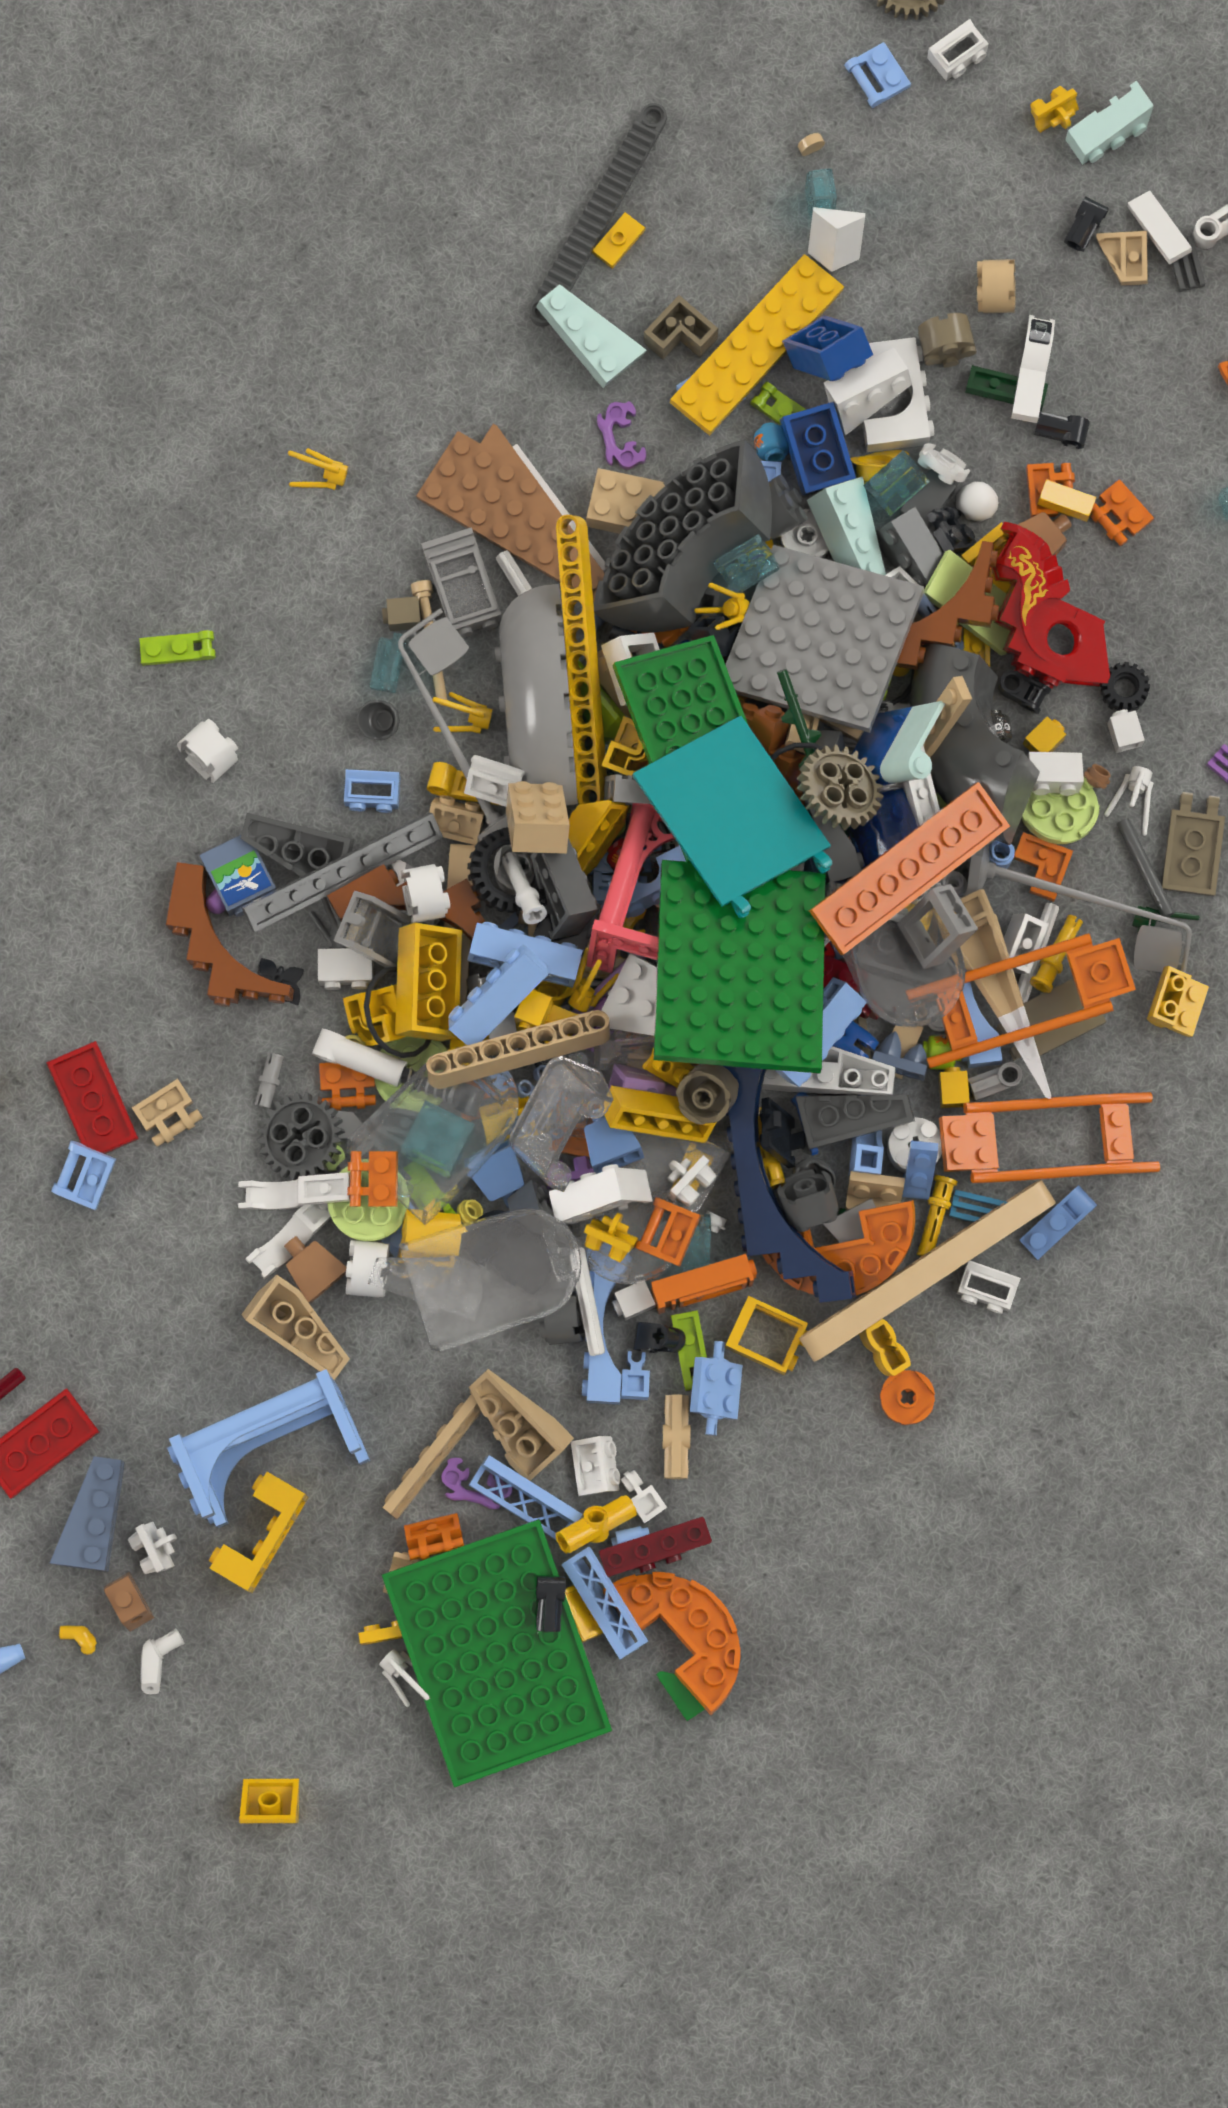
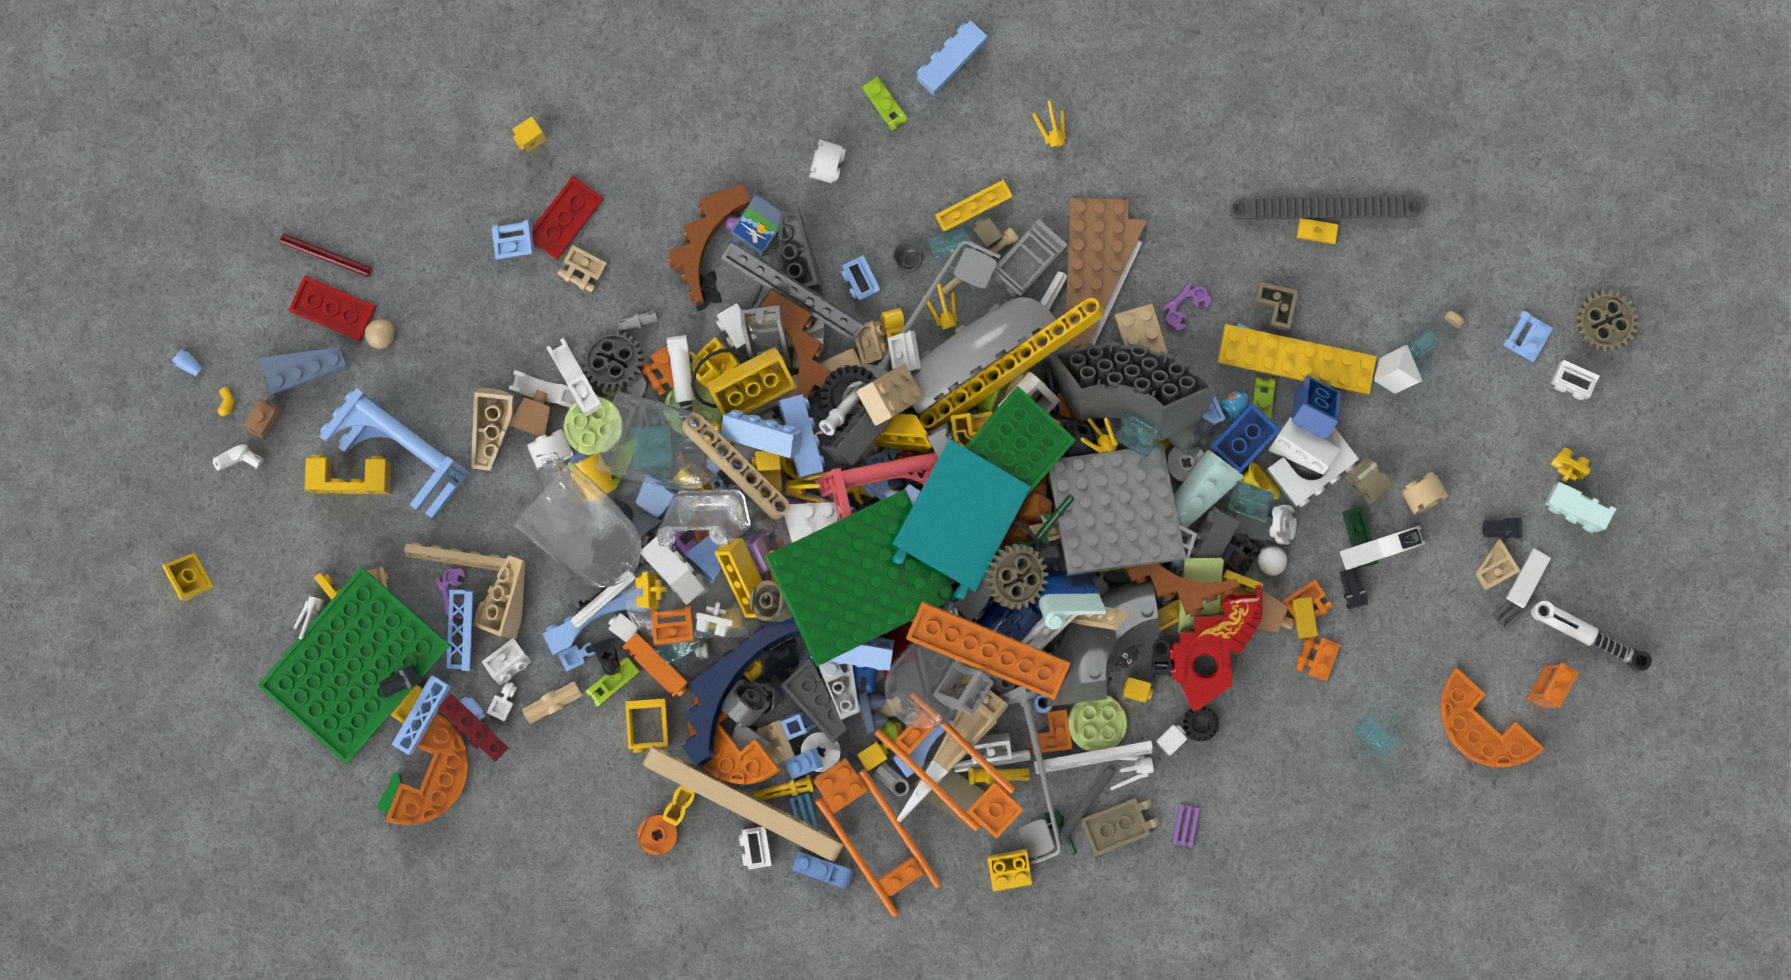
camera: 55 degrees right, 5 degrees up
white hips [128,1522,177,1574] -> none
orange plate [347,1151,398,1207] -> none
white brick [401,864,450,923] -> none
orange plate [404,1513,464,1561] -> none
light yellow plate [457,1199,483,1226] -> none
light aqua wedge [536,284,646,388] -> none
yellow piece [556,1495,637,1554] -> none
light blue plate [690,1341,743,1436] -> none
white brick [1027,752,1084,796] -> none
medium nougat plate [1083,764,1111,789] -> none
none -> tan hair [365,319,395,349]
none -> light blue brick [917,20,987,96]
none -> yellow plate [935,179,1013,233]
none -> white tile [1034,741,1153,774]

